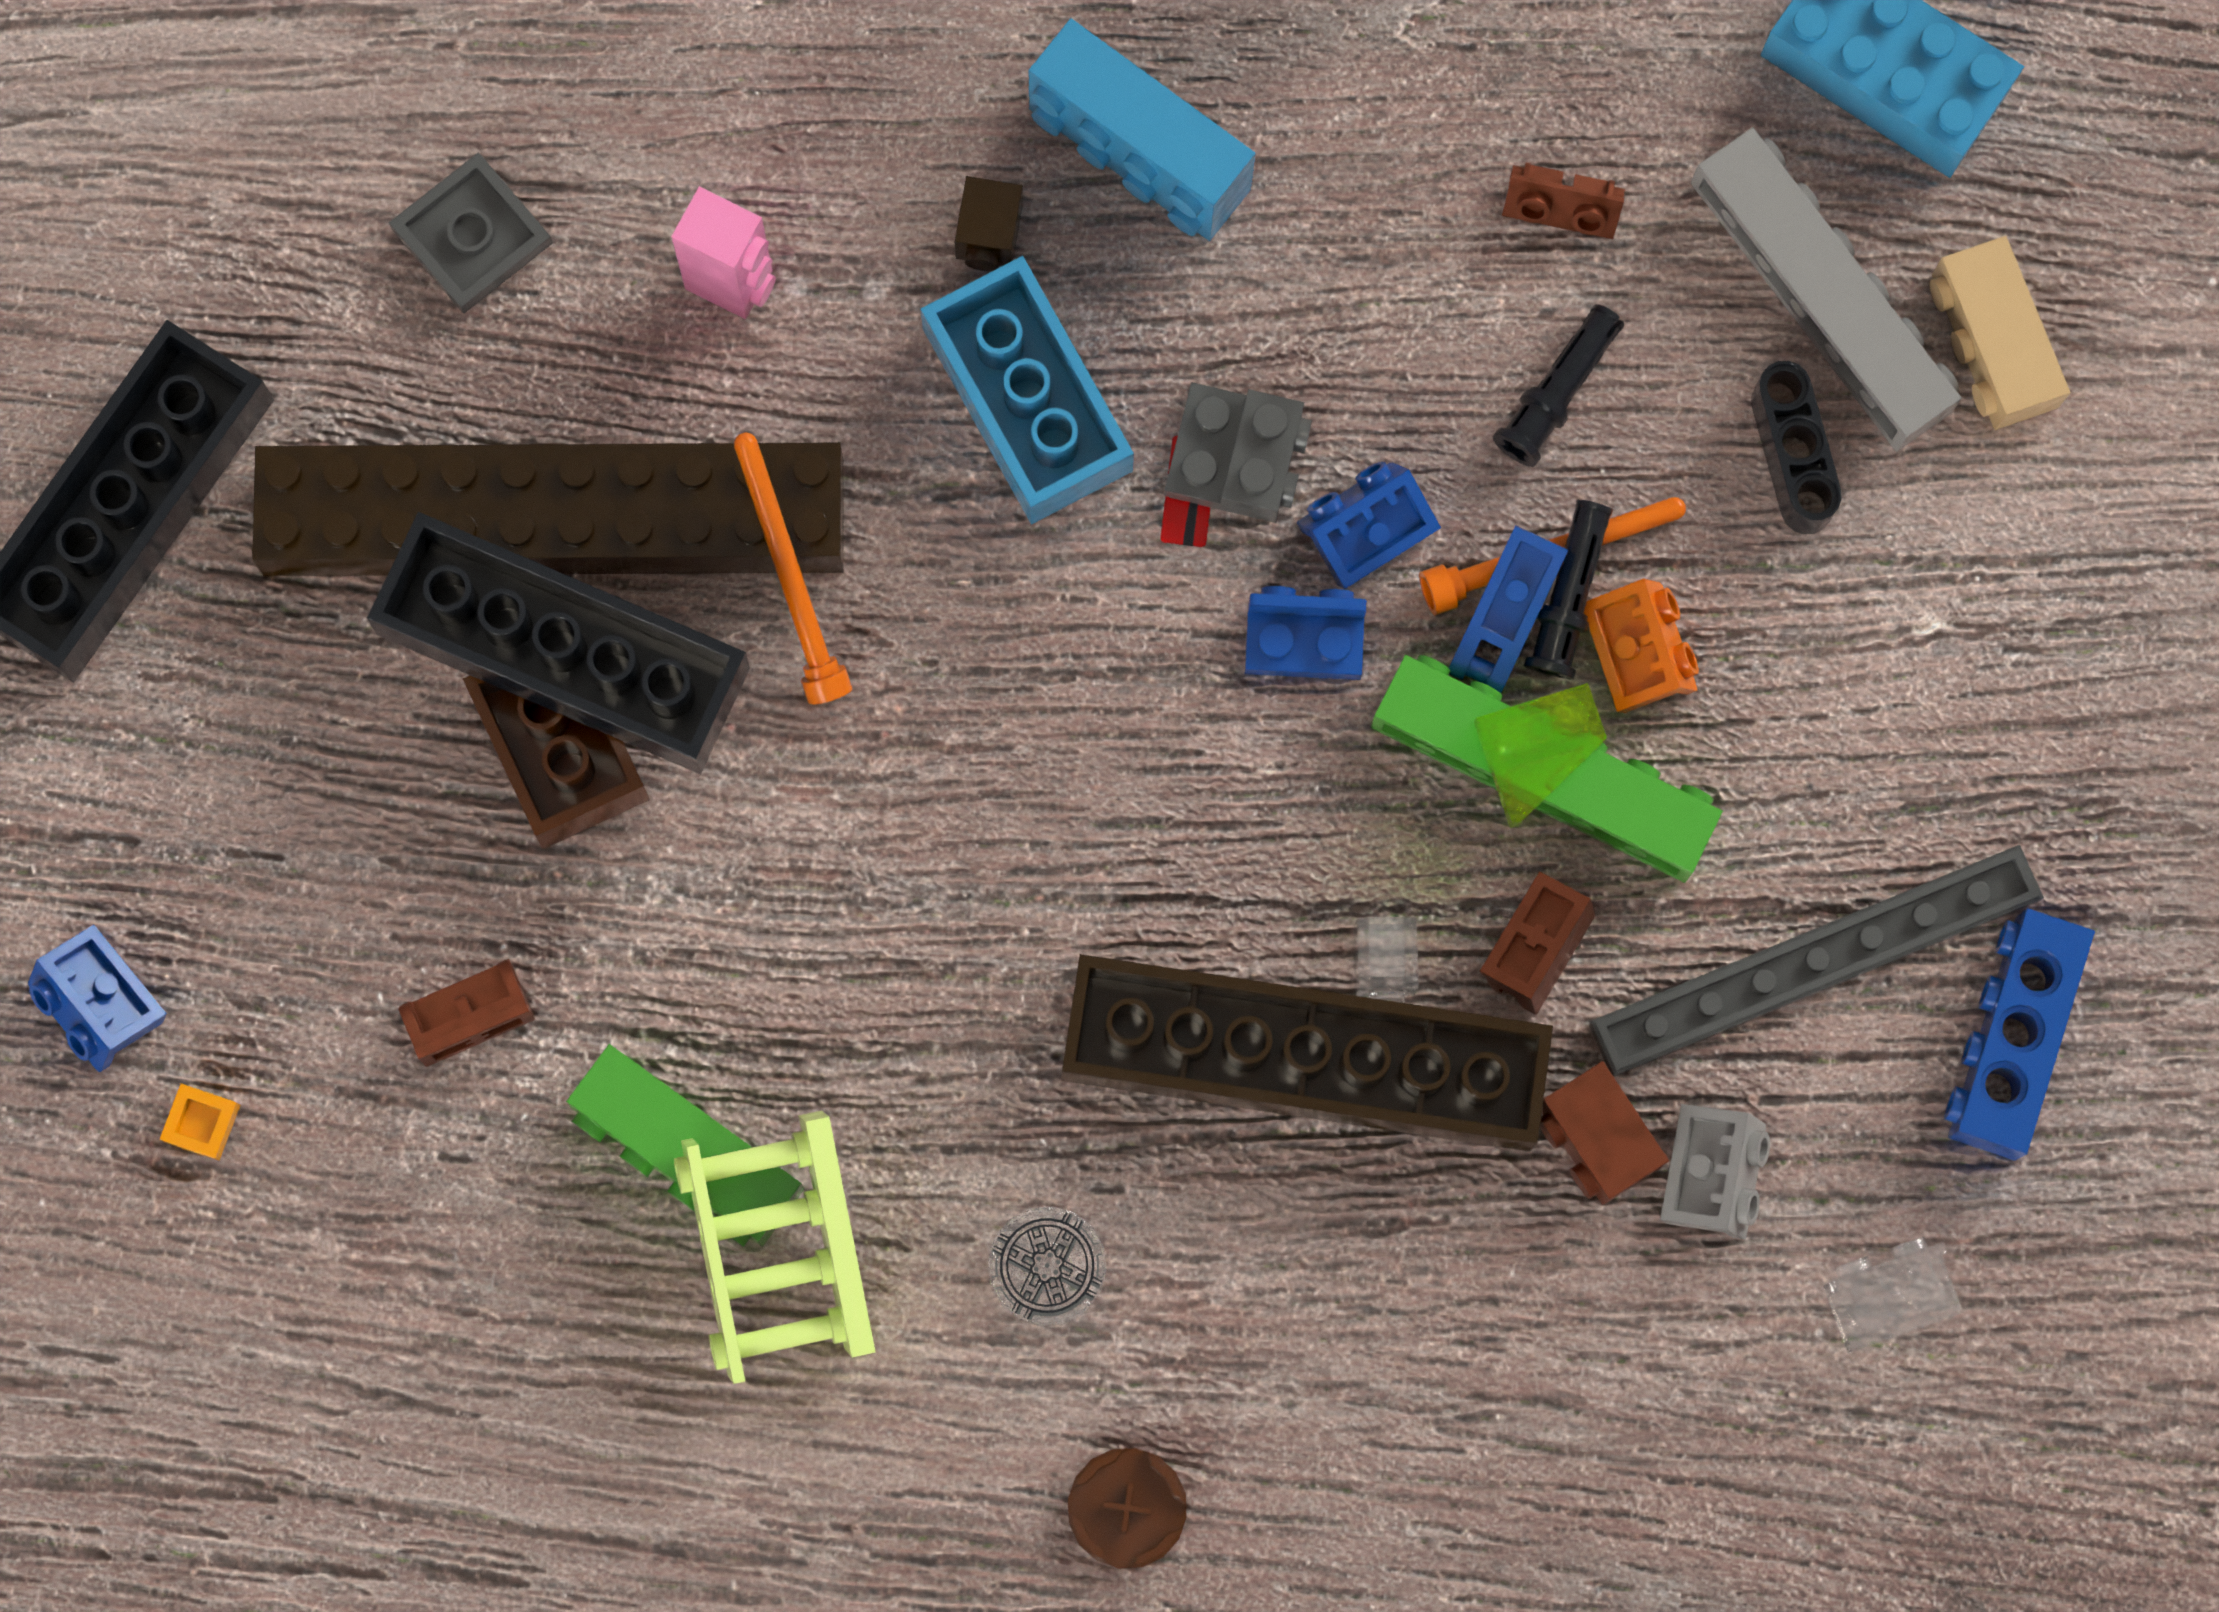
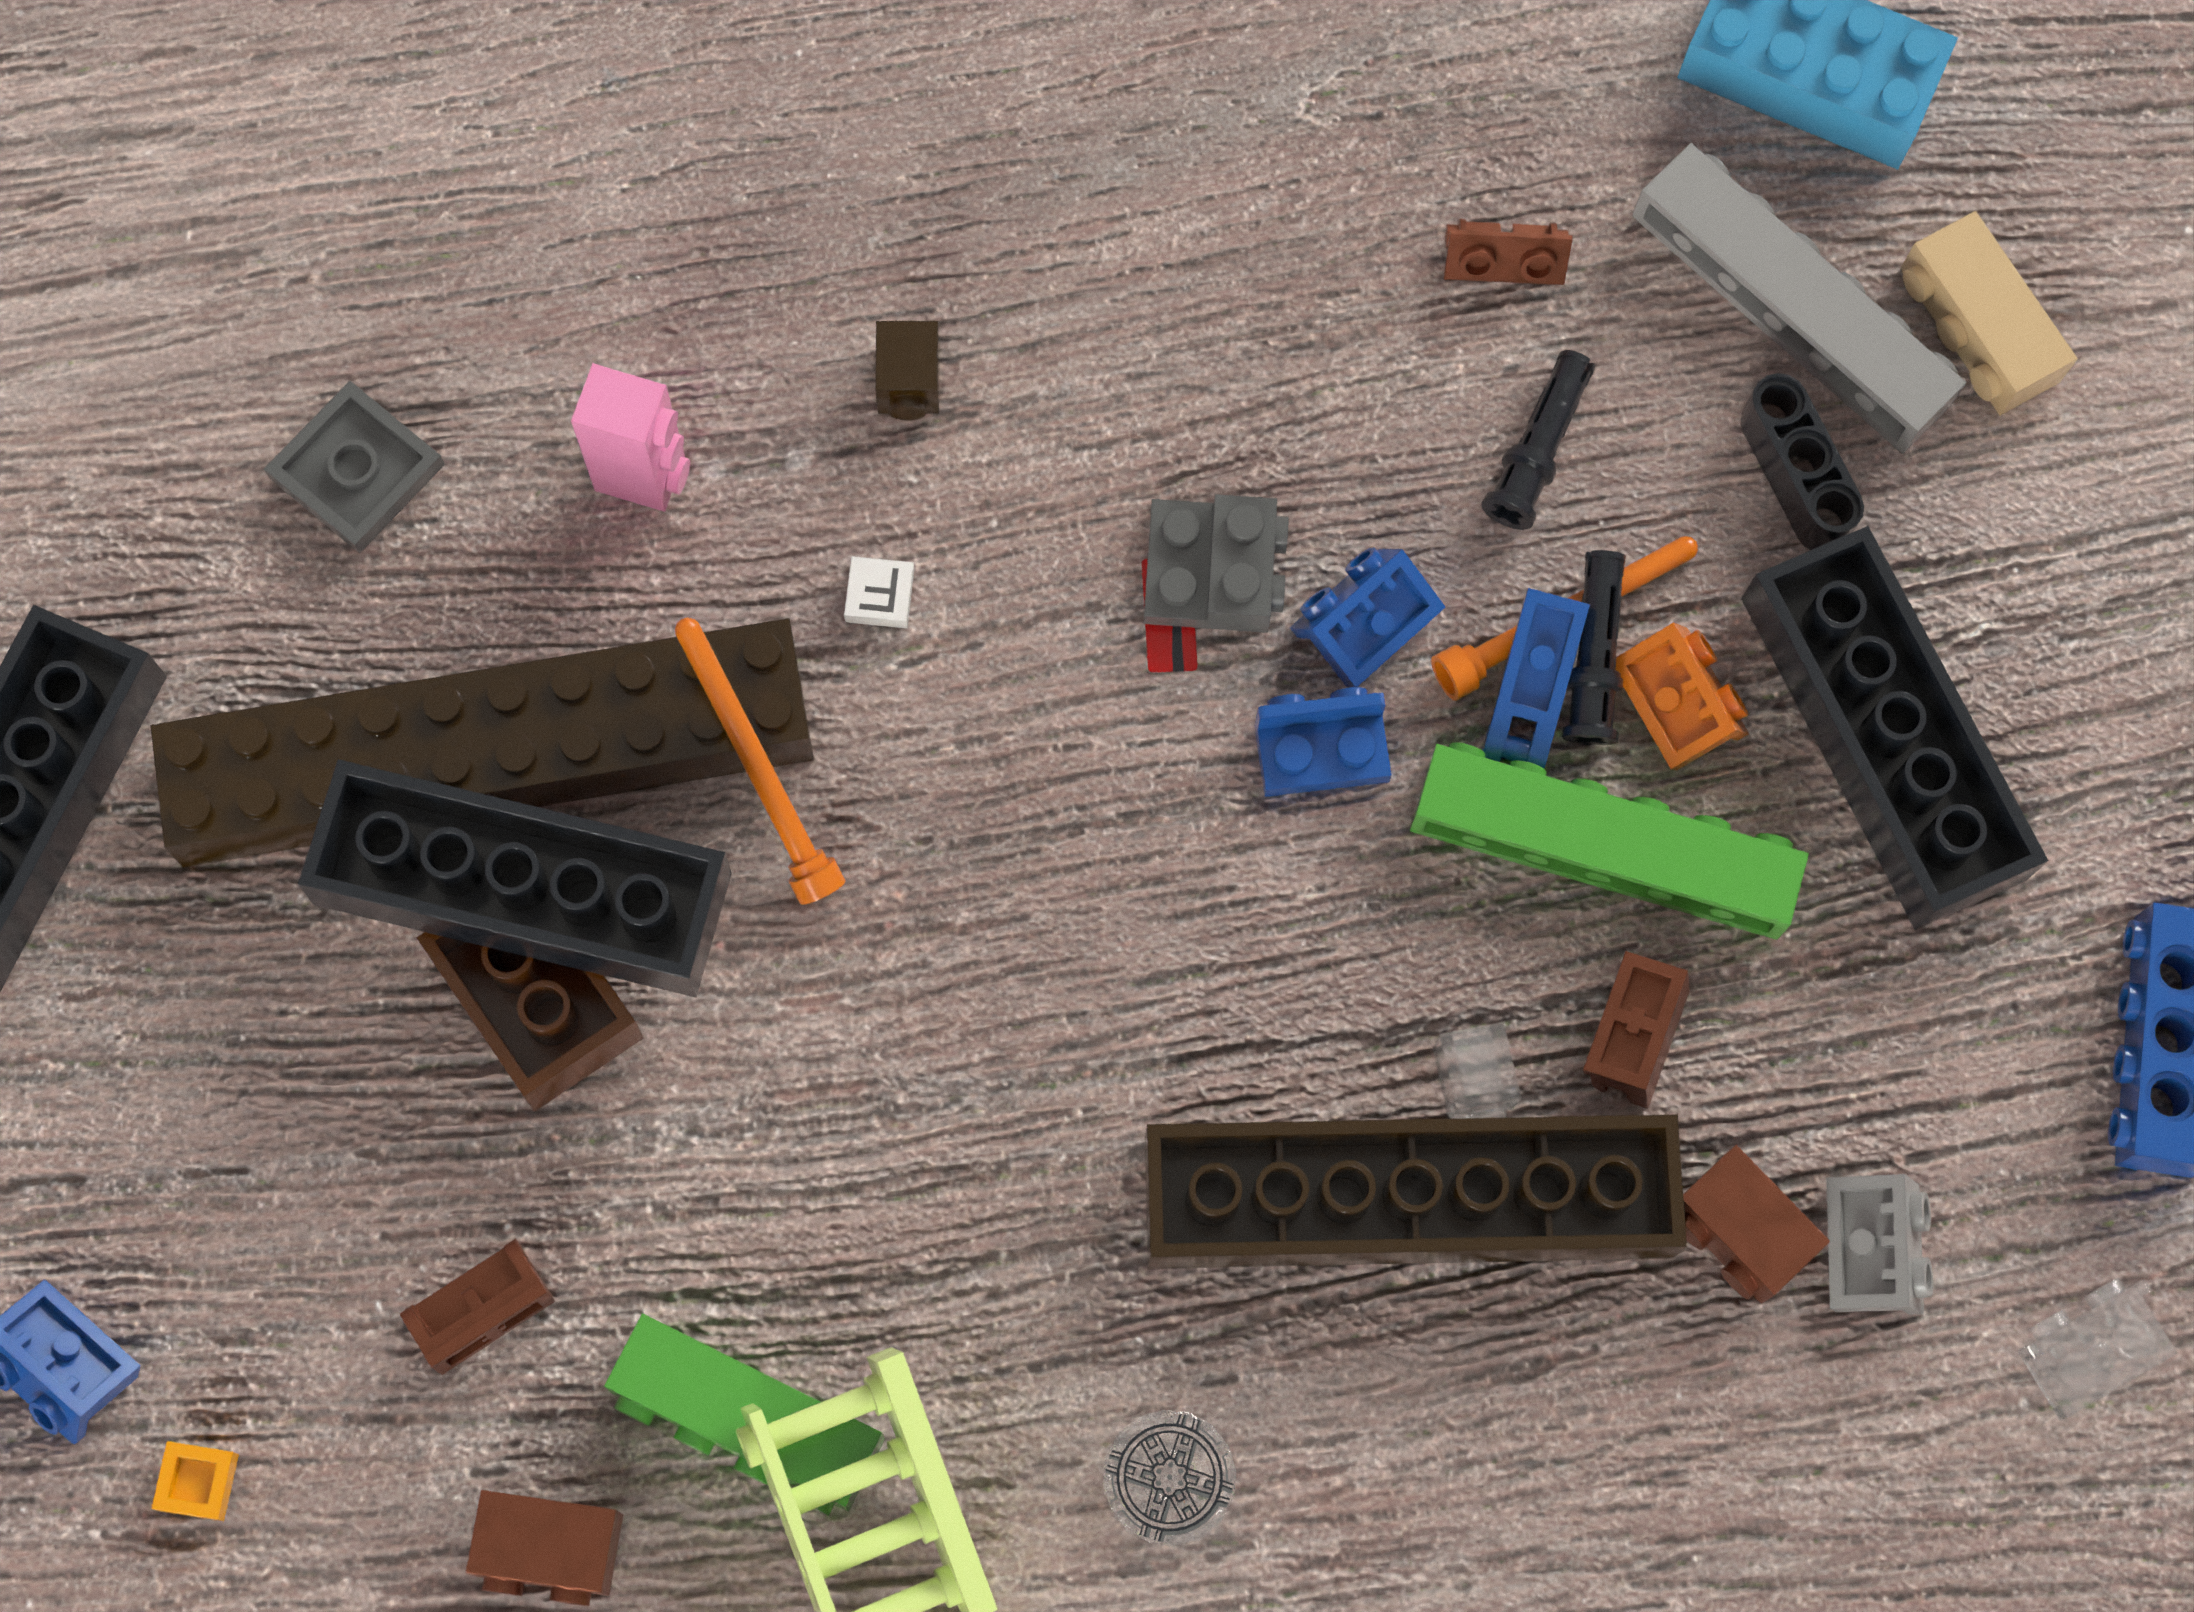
camera: 10 degrees left, 5 degrees down
dark azure brick [920,256,1134,525] -> none
dark azure brick [1028,18,1256,241] -> none
clear neon green wing [1474,683,1607,829] -> none
dark grey tile [1589,845,2044,1077] -> none
none -> copper brick [465,1490,623,1606]
none -> white tile [844,556,914,628]
none -> black brick [1741,526,2049,930]

